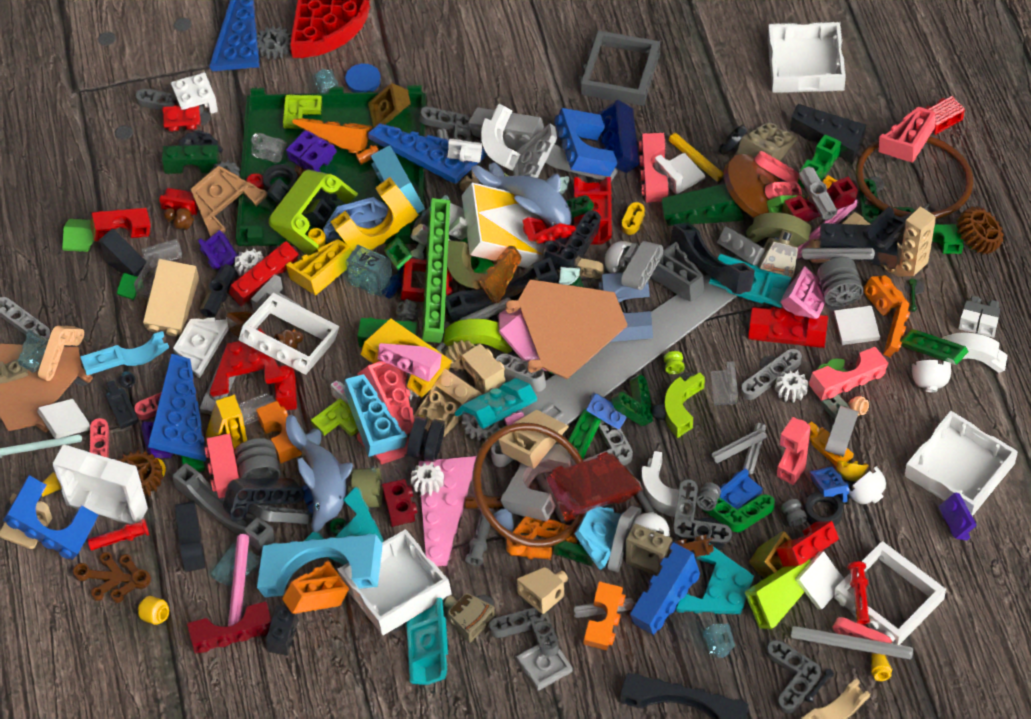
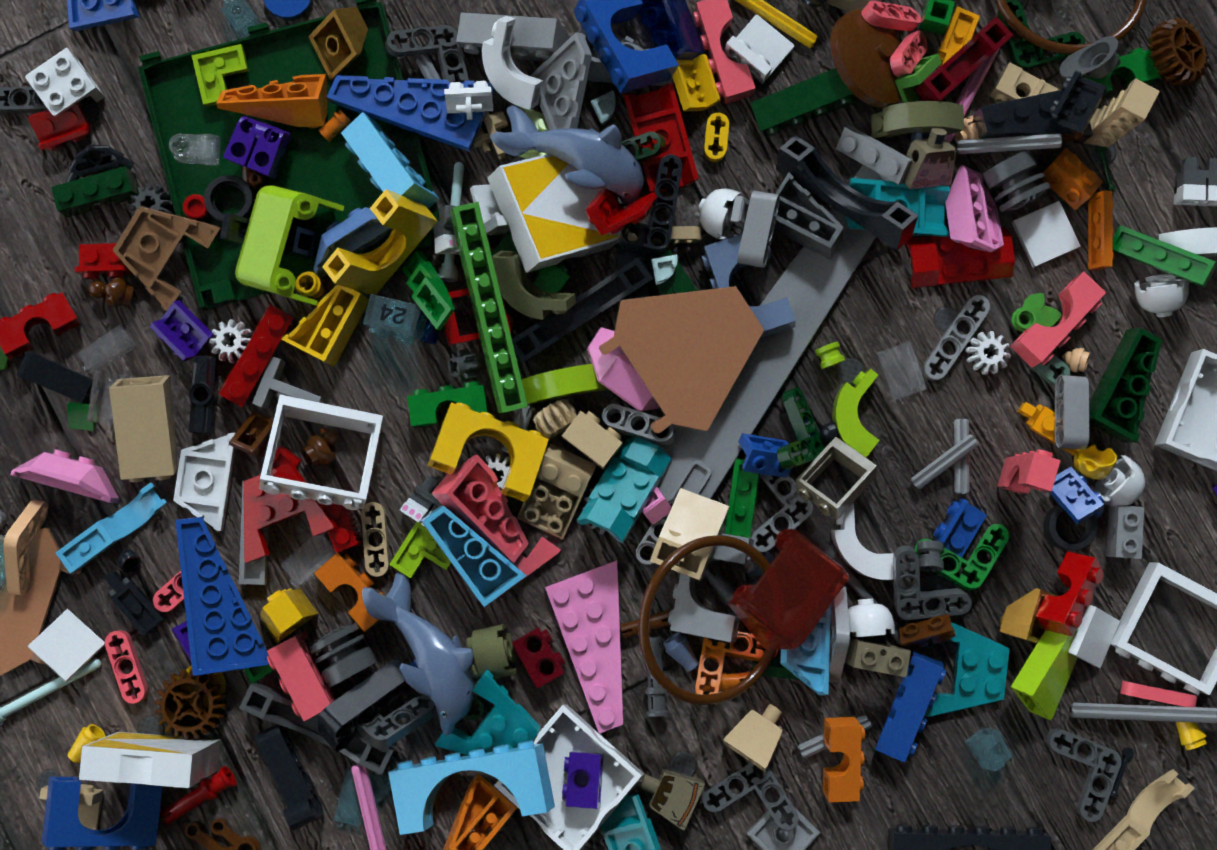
camera: 20 degrees left, 30 degrees up
bright pink slope [378,343,442,382] -> none
black wheel [407,414,445,462] -> none
white gear [411,462,444,496] -> none
light grey axle [460,298,512,321] -> none
clear orange wing [478,245,522,303] -> none
dark grey wheel [781,499,807,527] -> none
light grey piece [799,167,837,220] -> none
red pin [848,561,870,624] -> none
none -> bright pink wedge [10,449,119,503]
none -> tan beam [361,502,390,577]
none -> dark purple brick [562,751,604,809]
none -> yellow bracket [672,54,720,112]
none -> dark tan window [796,437,877,520]
none -> dark green wedge [1089,327,1162,443]
none -> light grey brick [1105,505,1144,559]

